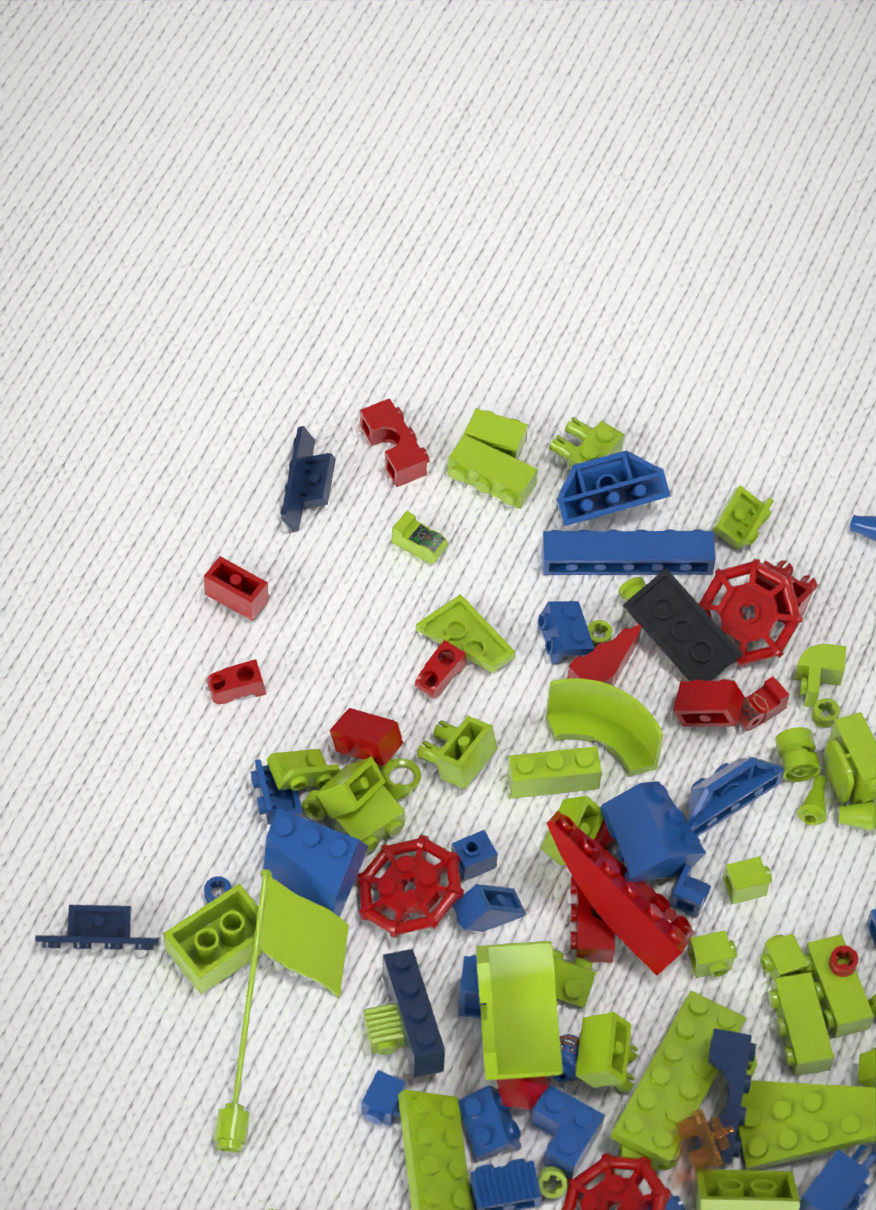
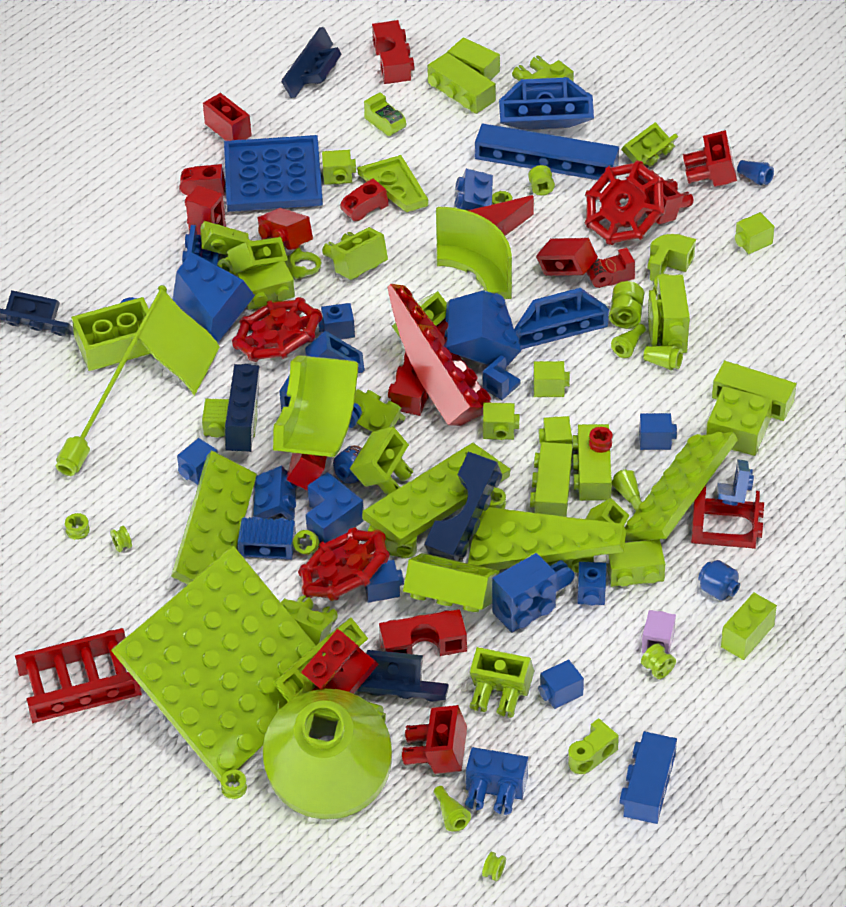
camera: 20 degrees right, 10 degrees down
lime brick [507,746,602,799] -> none
black tile [622,568,743,681] -> none
clear orange hips [676,1108,734,1169] -> none
none -> red brick [185,185,226,235]
none -> blue plate [224,135,323,212]
none -> lime brick [322,149,356,185]
none -> red brick [683,130,737,187]

